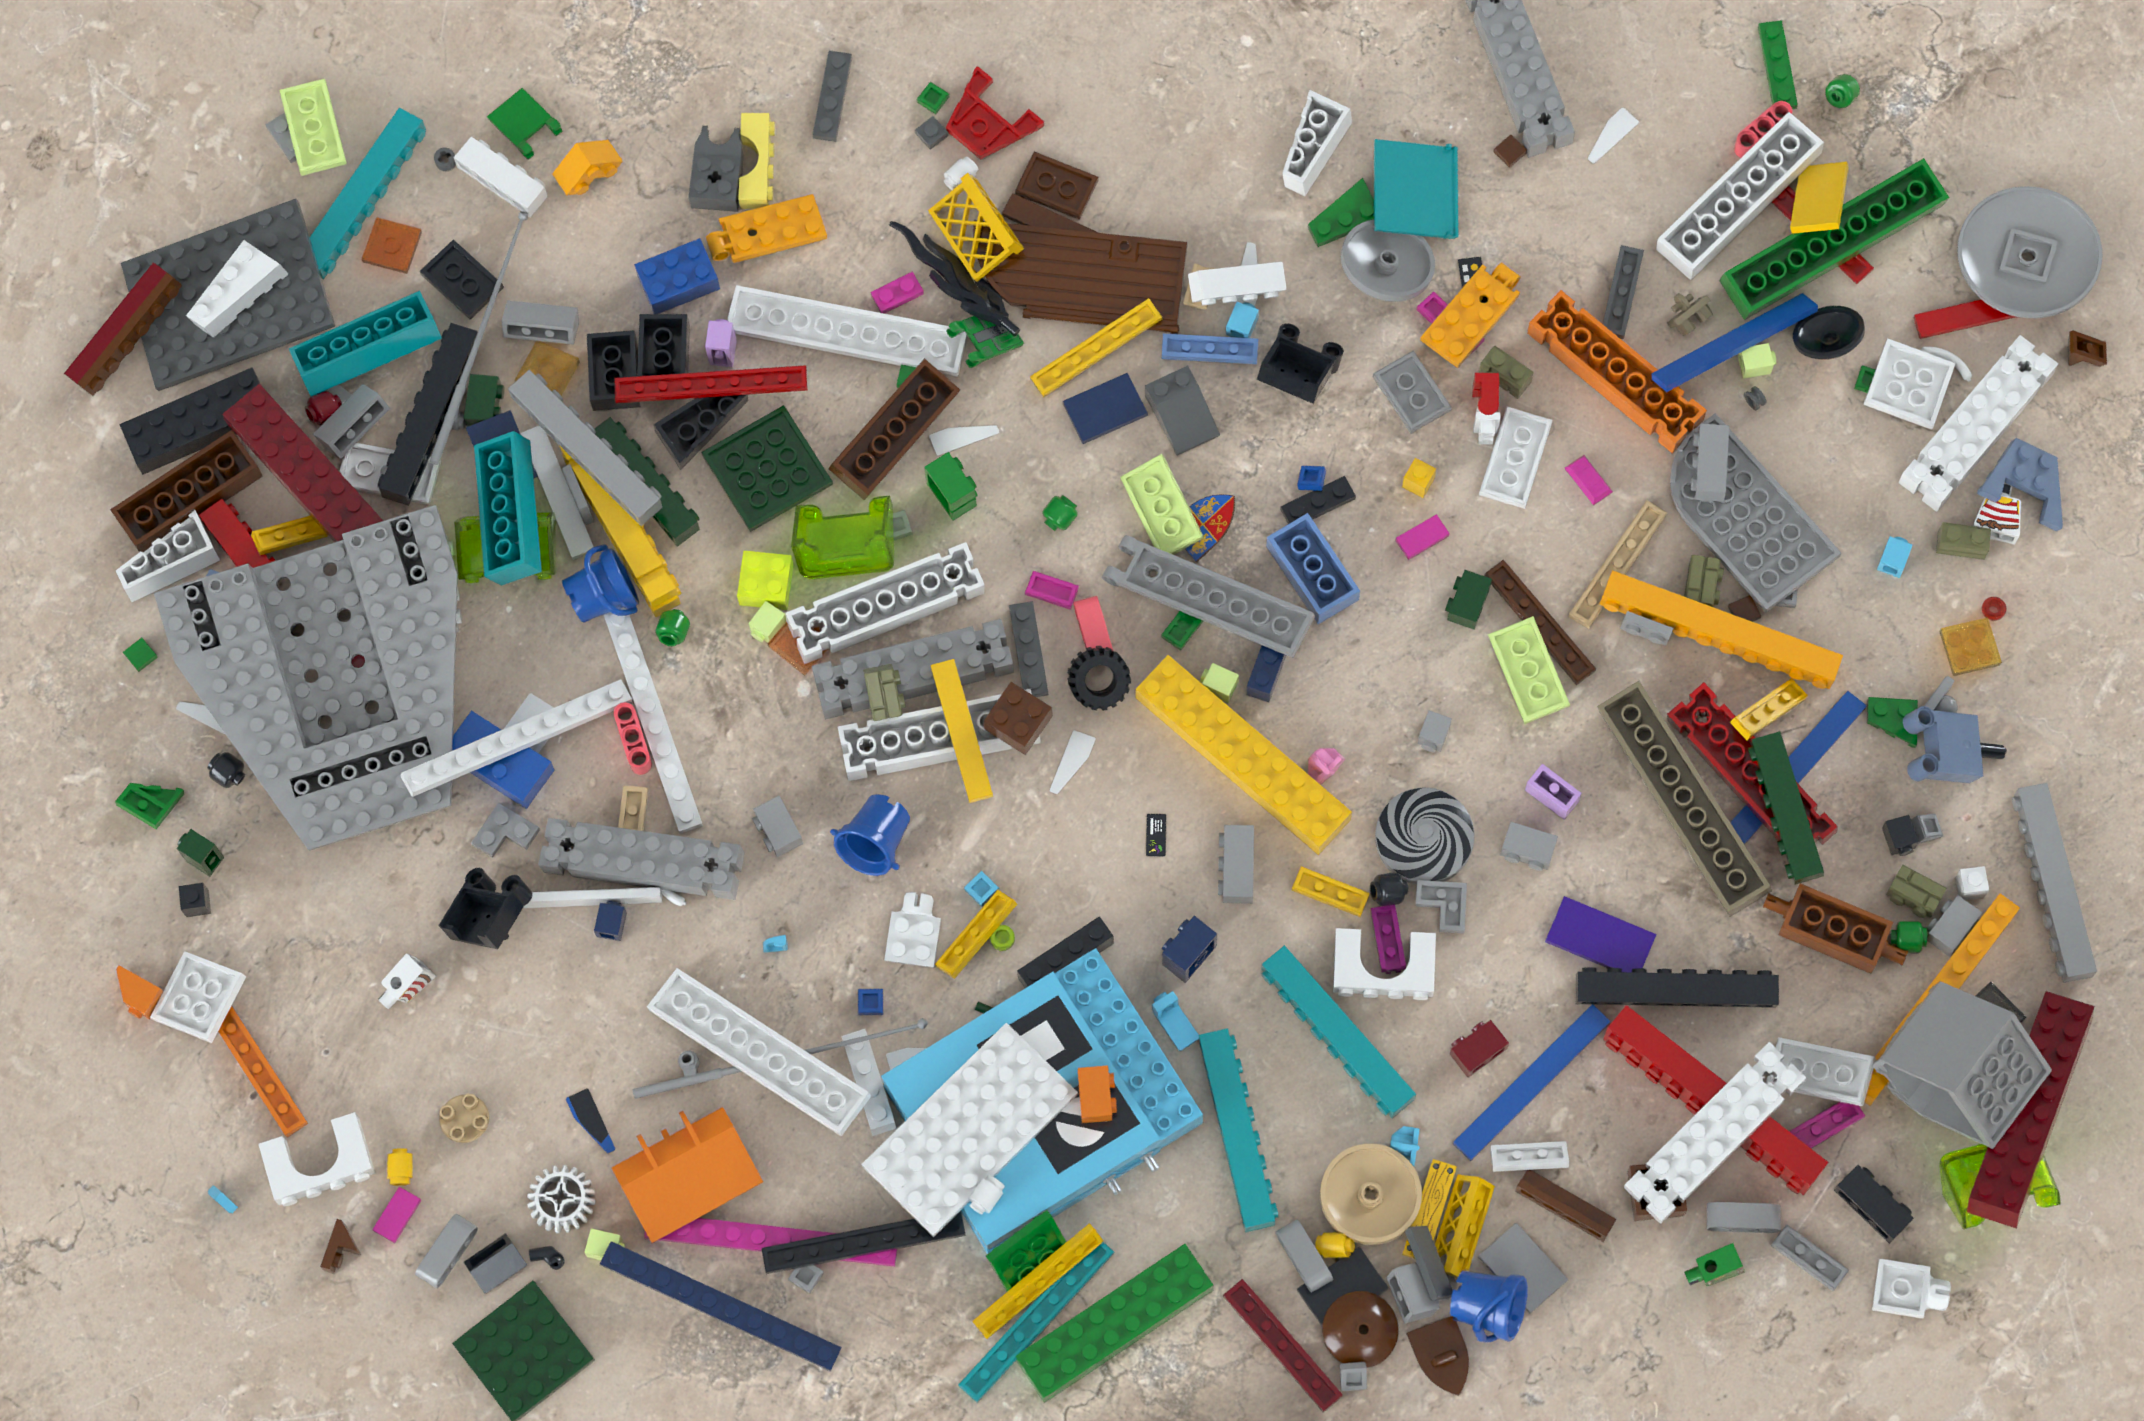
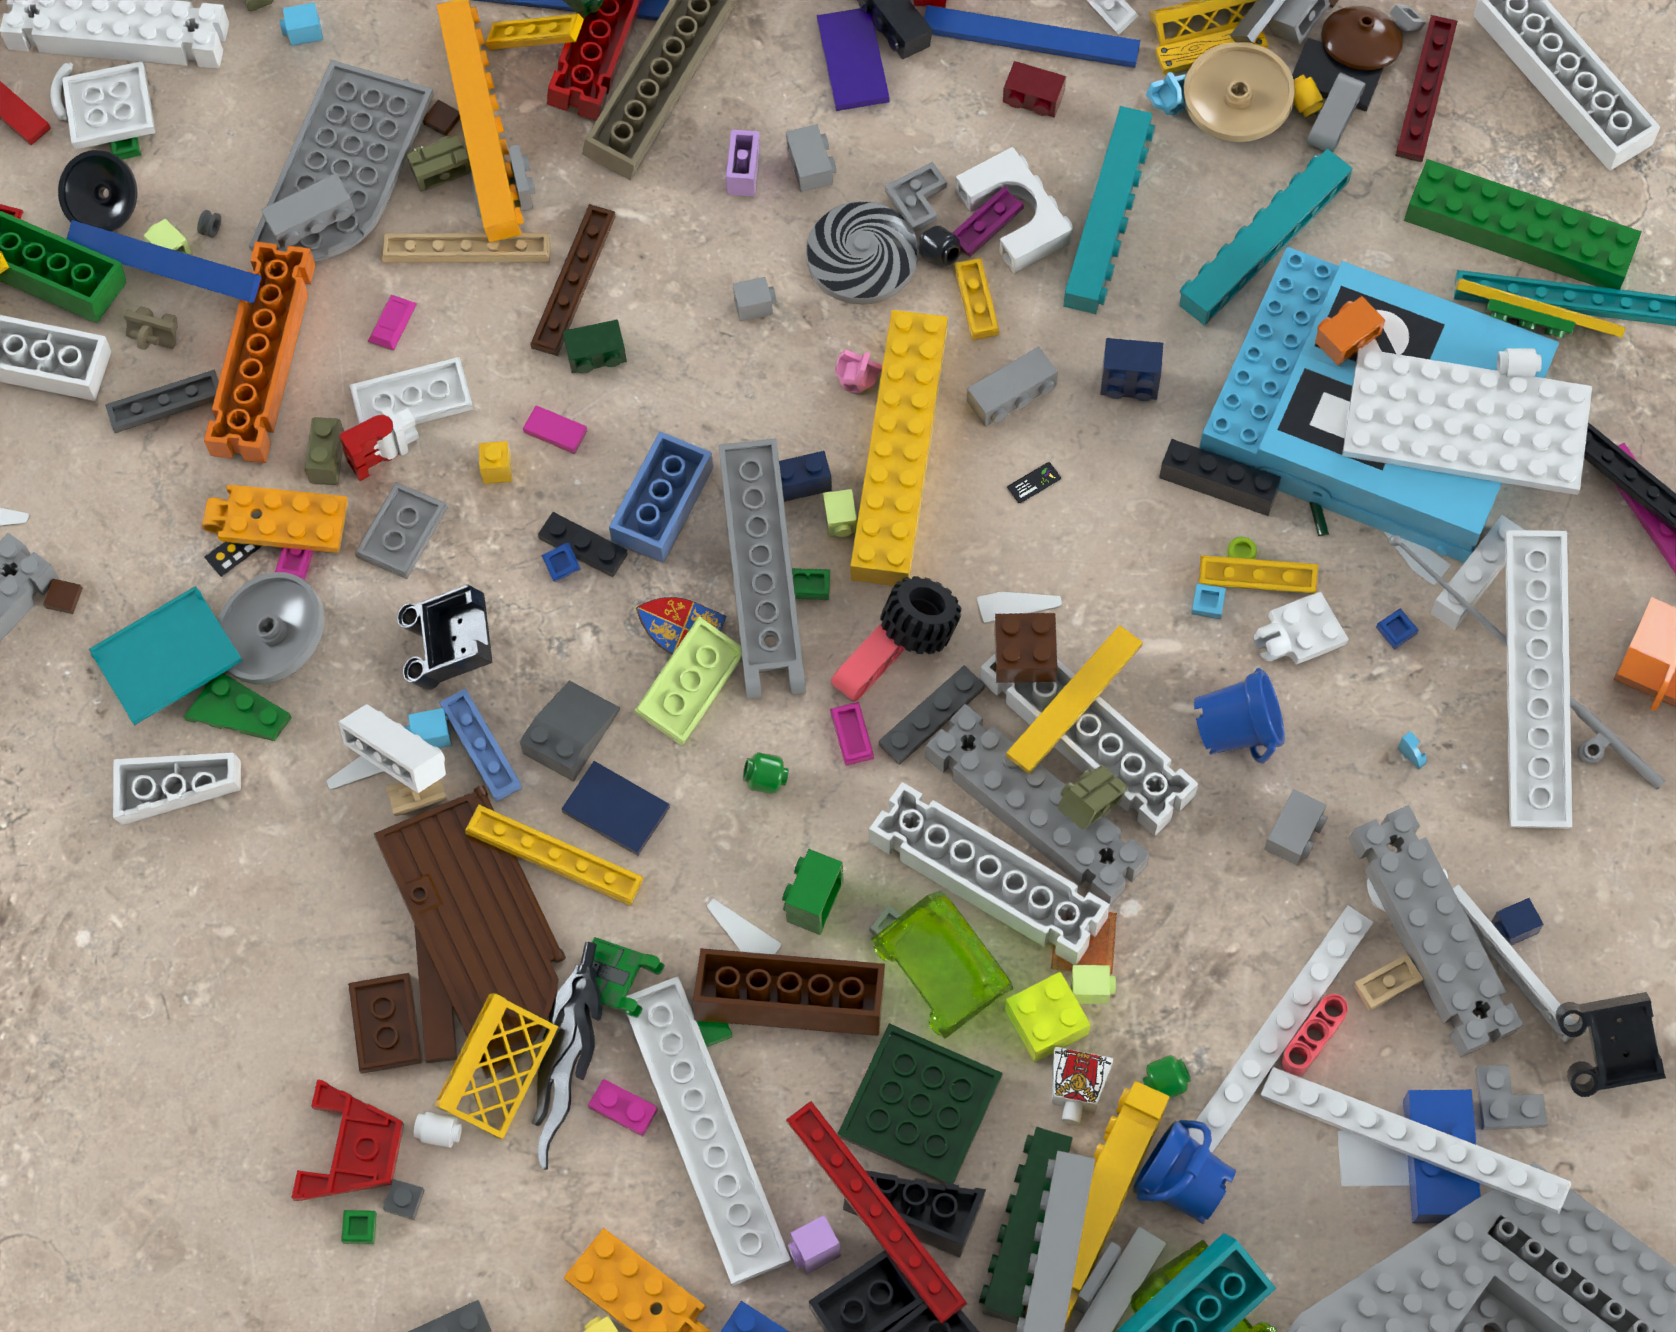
camera: 125 degrees left, 5 degrees down
medium azure bracket [1152,991,1199,1051] -> none
yellowish green tile [1488,616,1570,724] -> none
none -> torso [1052,1047,1113,1125]

